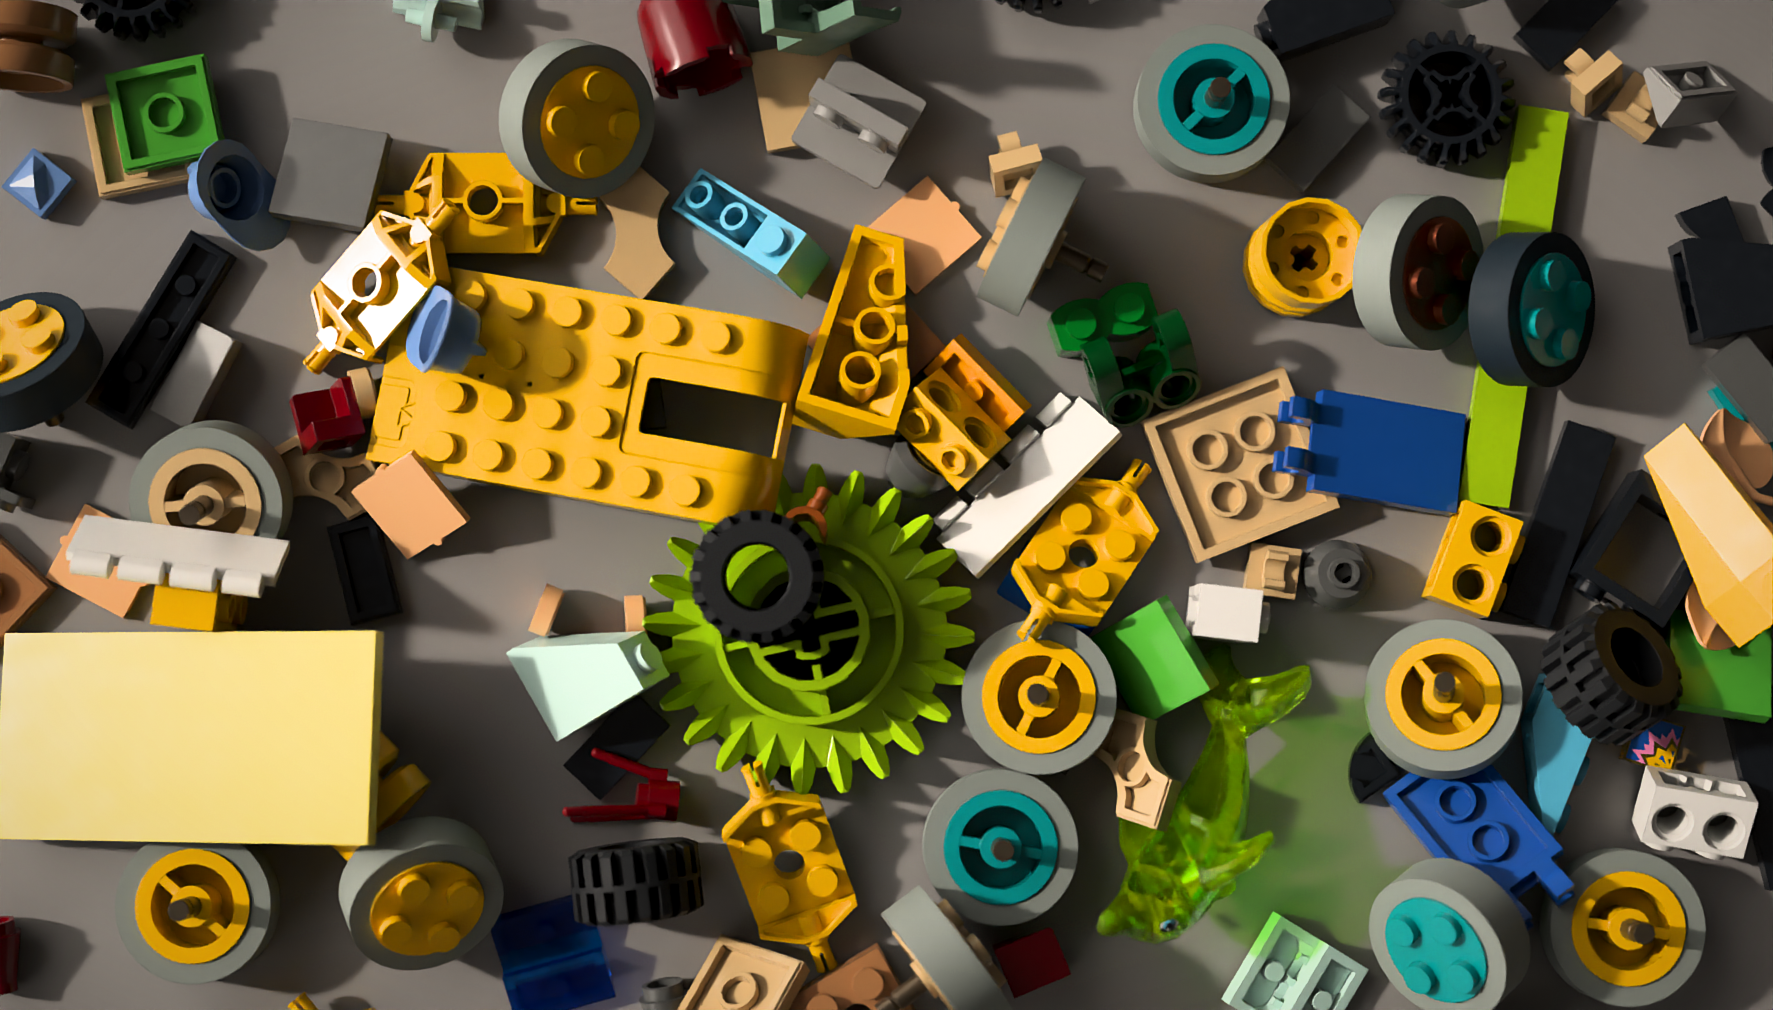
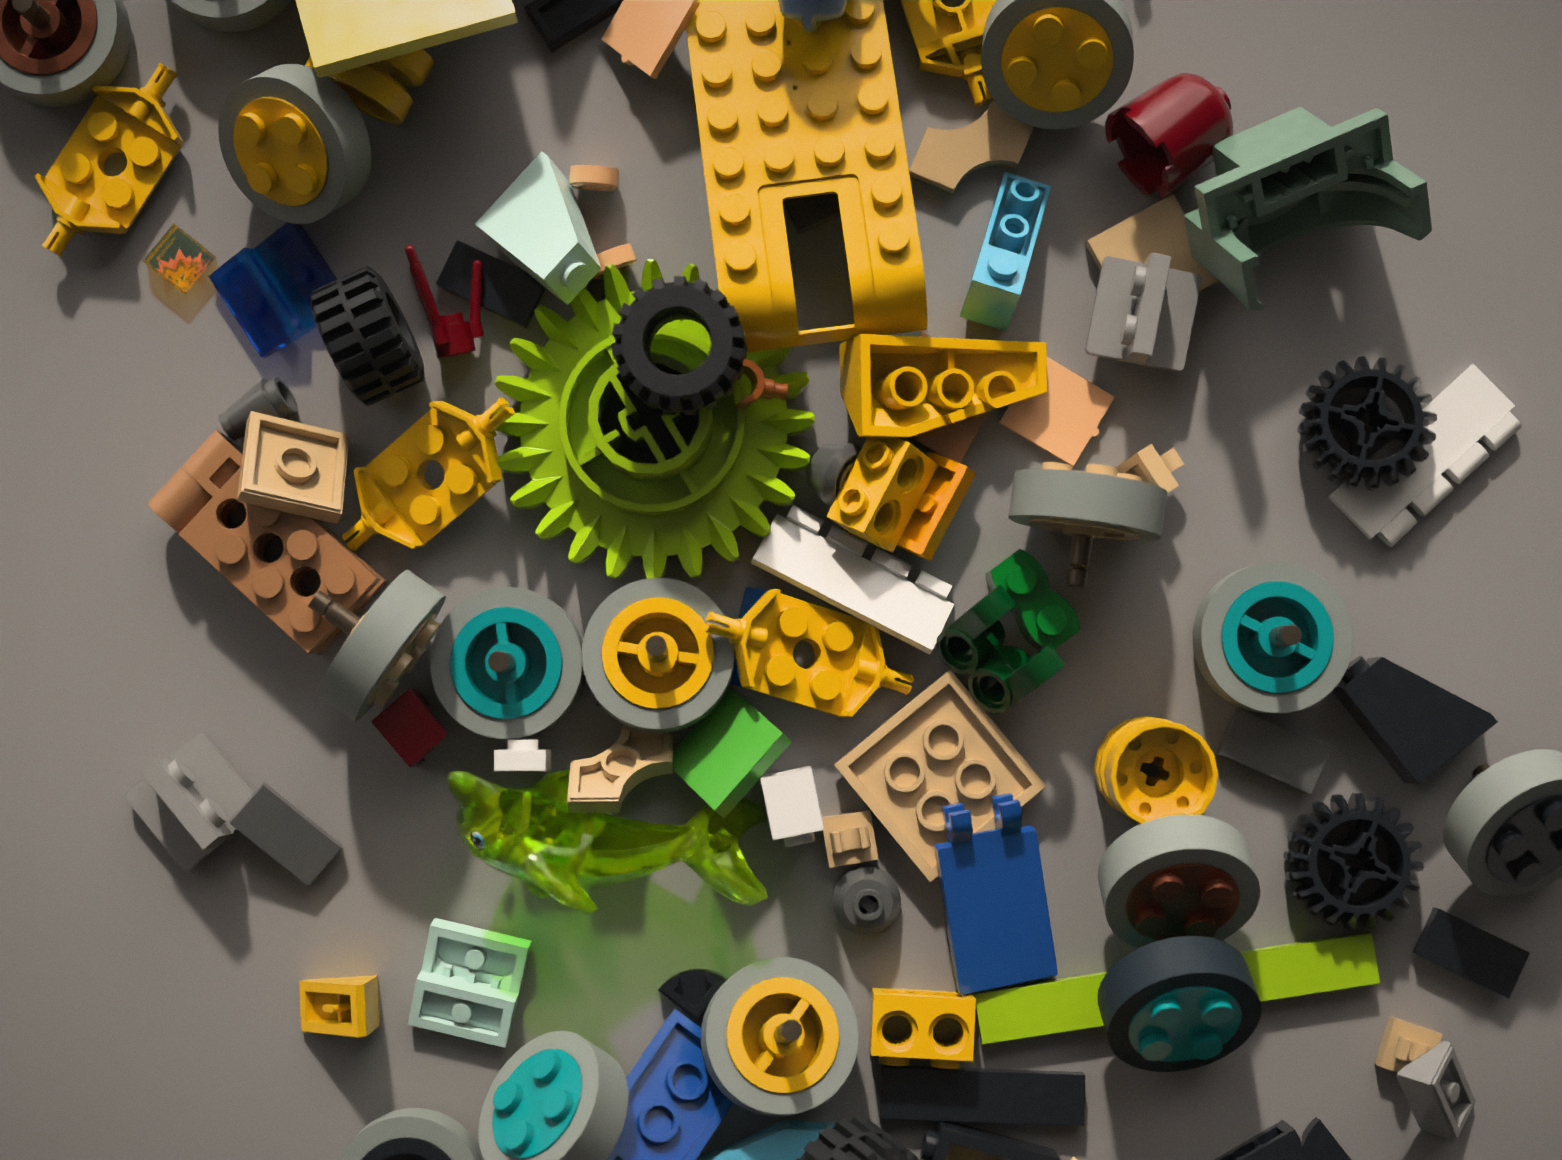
camera: 75 degrees right, 0 degrees up
tan tile [1564,48,1623,118] -> none
none -> white plate [494,739,551,771]

